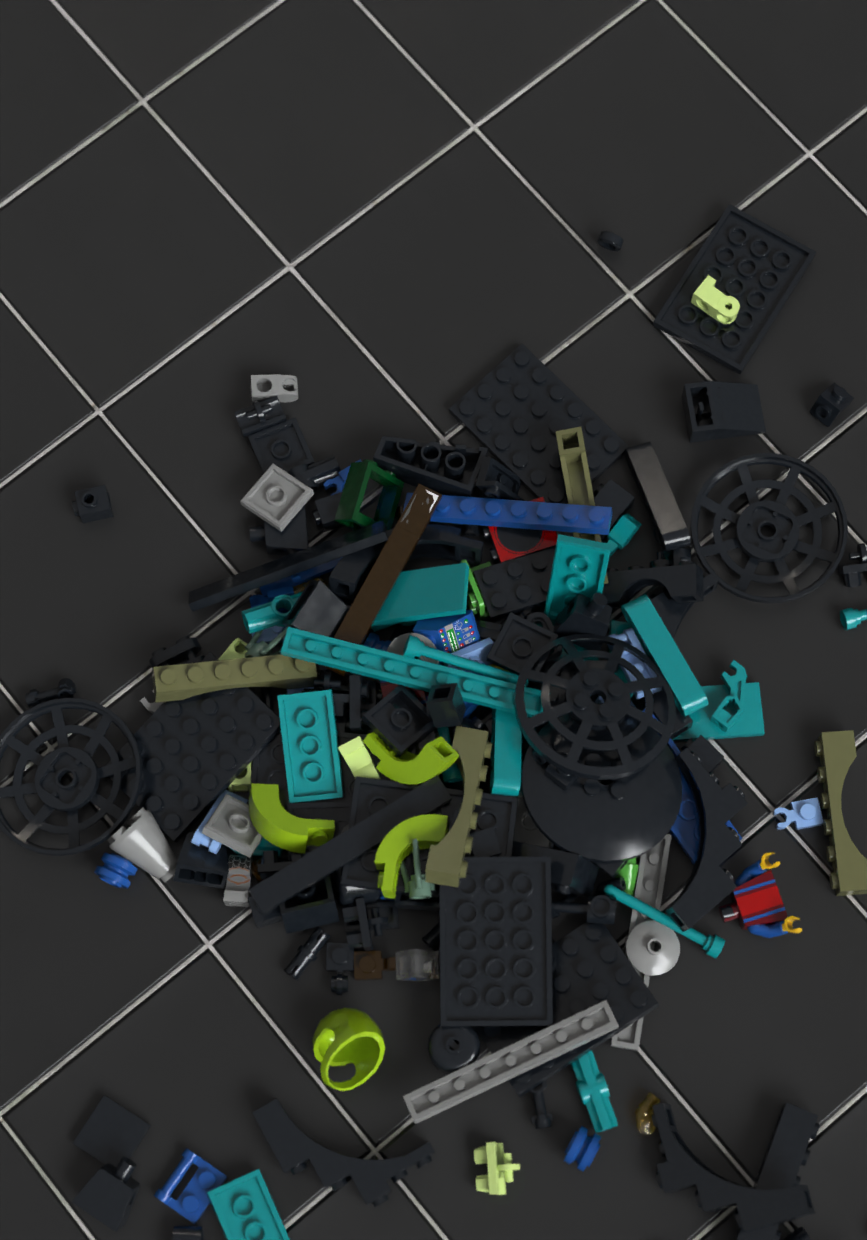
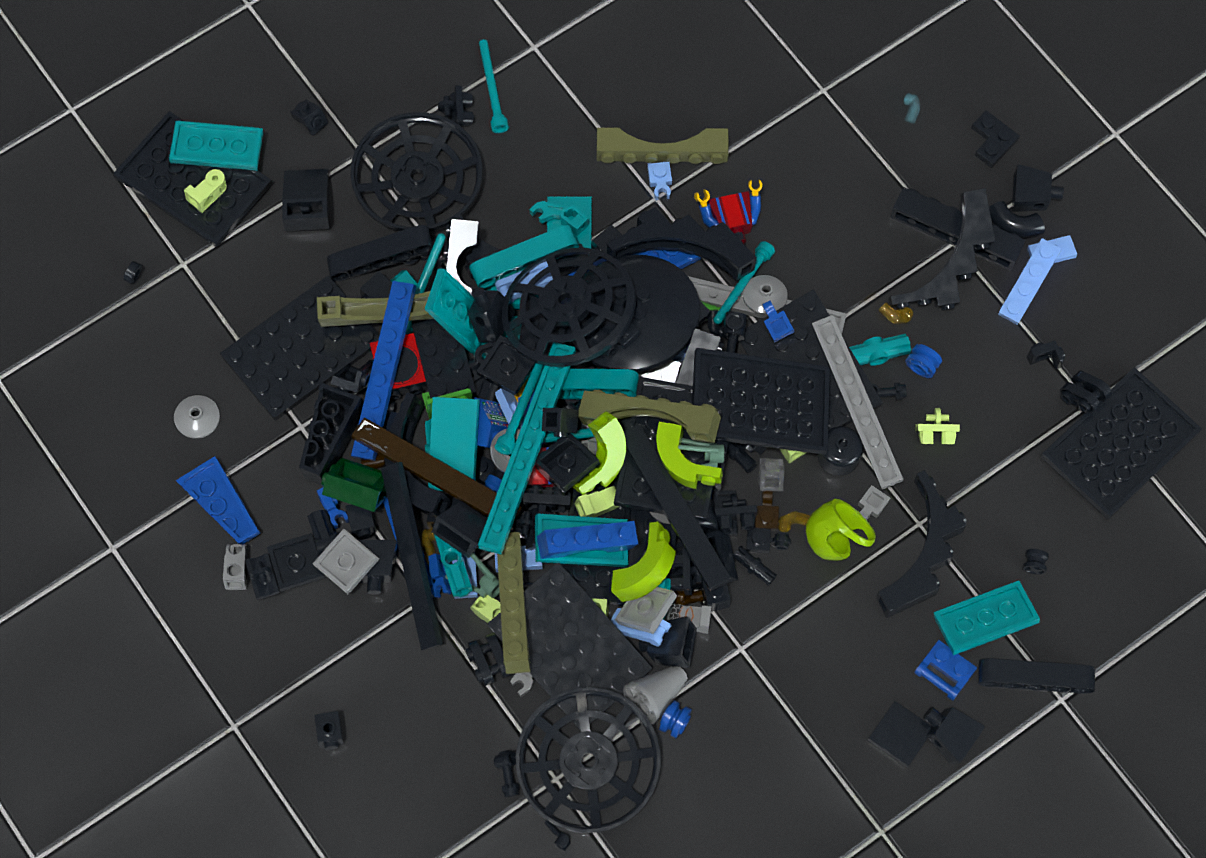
camera: 90 degrees left, 5 degrees down
none -> teal tile [169,121,264,171]
none -> light grey dish [174,395,220,438]
none -> blue wing [176,456,261,544]
none -> teal piece [405,233,446,335]
none -> blue arch [537,521,638,560]
none -> blue plate [762,301,794,343]
none -> clear yellow arm [778,511,810,532]
none -> light grey plate [858,485,891,520]

